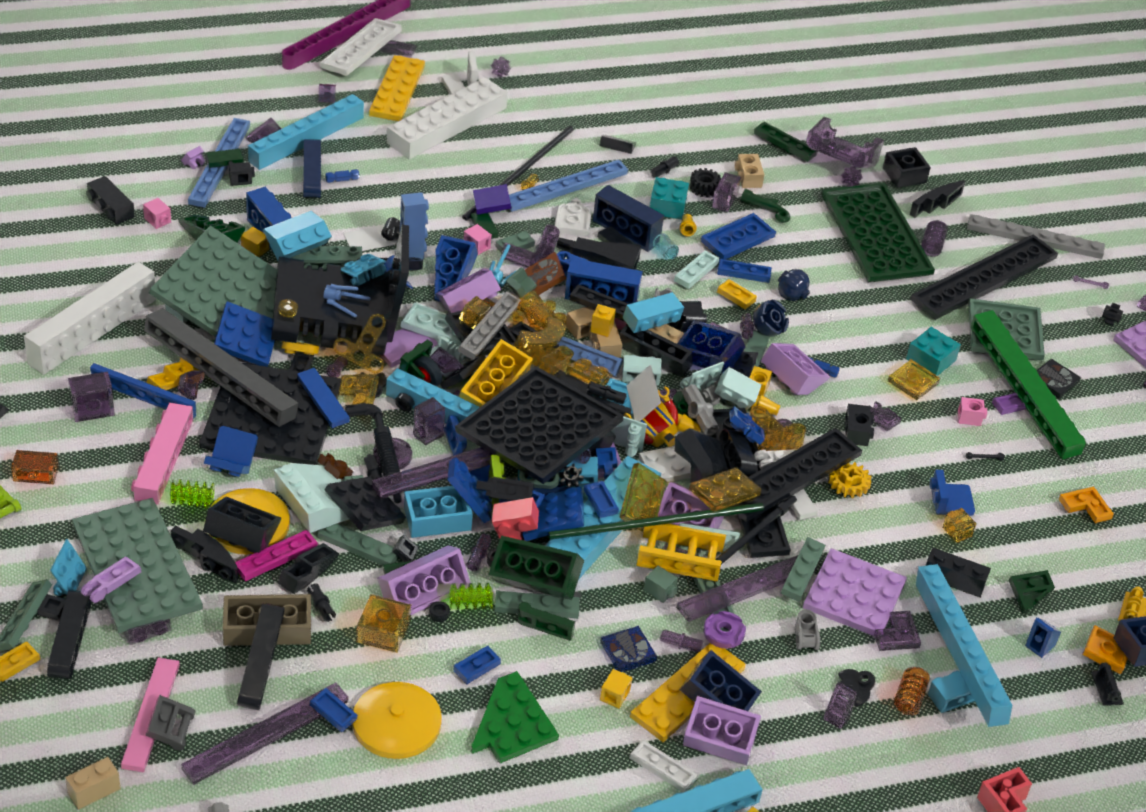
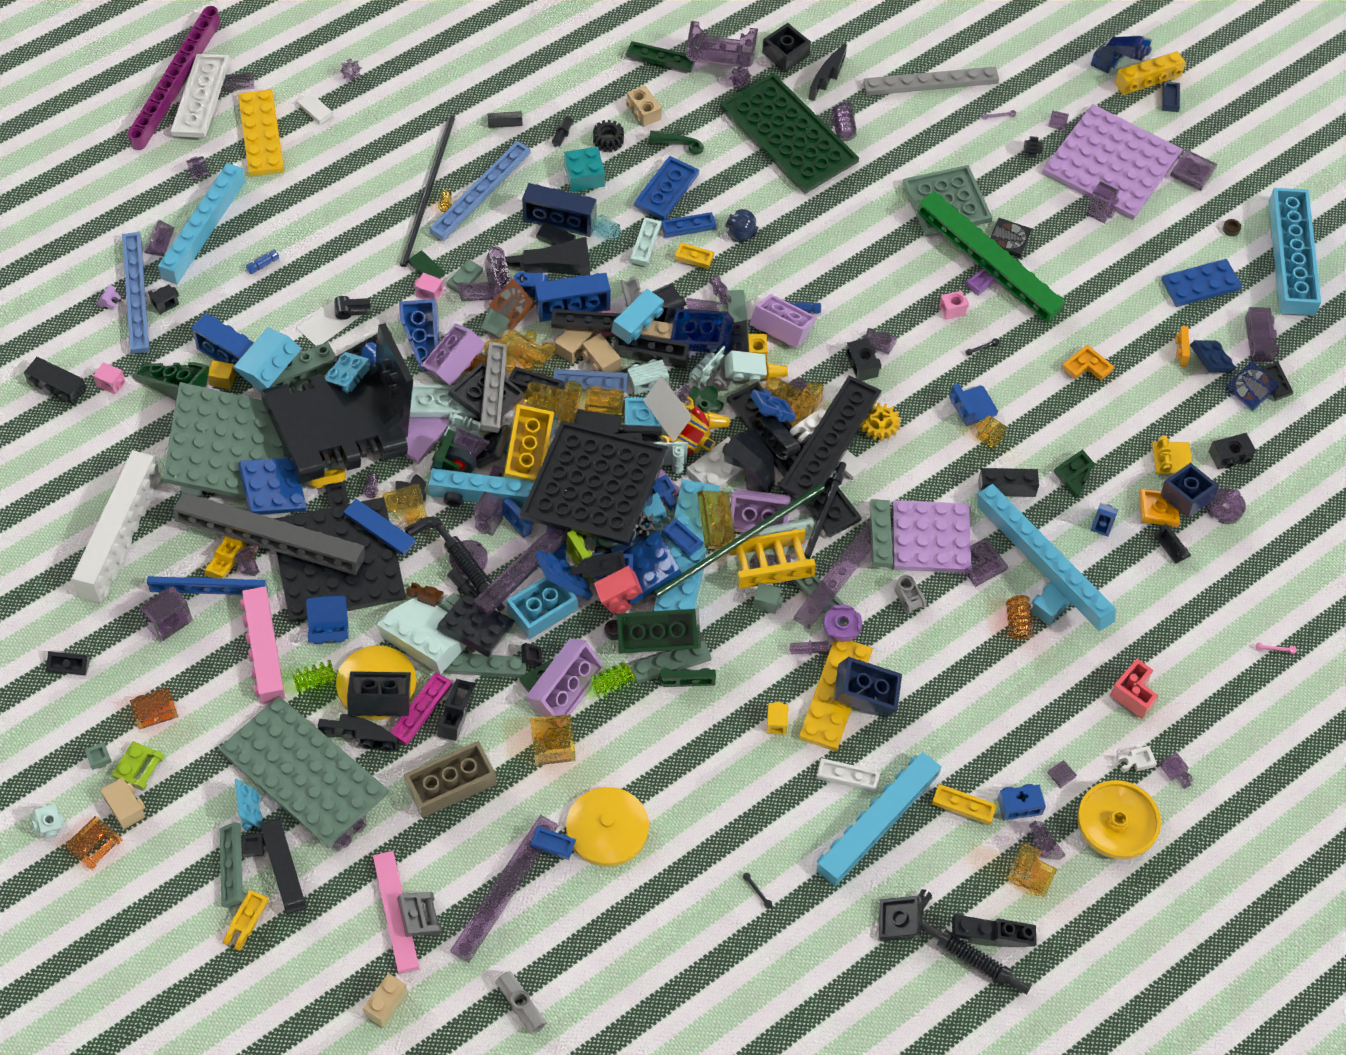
camera: 20 degrees left, 15 degrees up
lavender hinge [81,557,141,603] -> none
dark green tile [206,148,243,168] -> none
black beam [237,603,285,710] -> none
clear yellow tile [278,299,298,317] -> none
dark blue beam [303,139,321,198] -> none
black pin [307,584,336,622] -> none
medium blue plant [323,284,371,318] -> none
clear yellow beam [333,314,386,374] -> none
white brick [387,77,508,159] -> none
medium blue brick [400,192,429,259] -> none
black tile [429,601,450,622] -> none
blue plate [453,645,501,685] -> none
clear yellow brick [459,296,491,329] -> none
clear purple axle [466,533,491,571] -> none
white plate [467,51,479,86] -> none
green wing [471,671,559,764] -> none
dark purple tile [473,184,511,215] -> none
medium azure plant [489,244,516,287] -> none
clear yellow tile [520,316,566,349] -> none
white tile [554,198,592,236] -> none
black pin [586,381,626,405] -> none
yellow brick [590,304,616,337] -> none
clear blue tile [600,626,657,672] -> none
yellow cone [679,214,697,237] -> none
light grey piece [682,384,719,436] -> none
lavender slope [683,696,761,765] -> none
clear yellow plate [689,467,761,512] -> none
clear purple brick [712,172,741,212] -> none
dark blue cylinder [753,299,789,337] -> none
clear purple slope [824,682,857,729] -> none
black plate [835,669,875,707] -> none
clear yellow plate [888,359,940,400] -> none
teal brick [906,327,961,378] -> none
black plate [910,234,1058,320] -> none

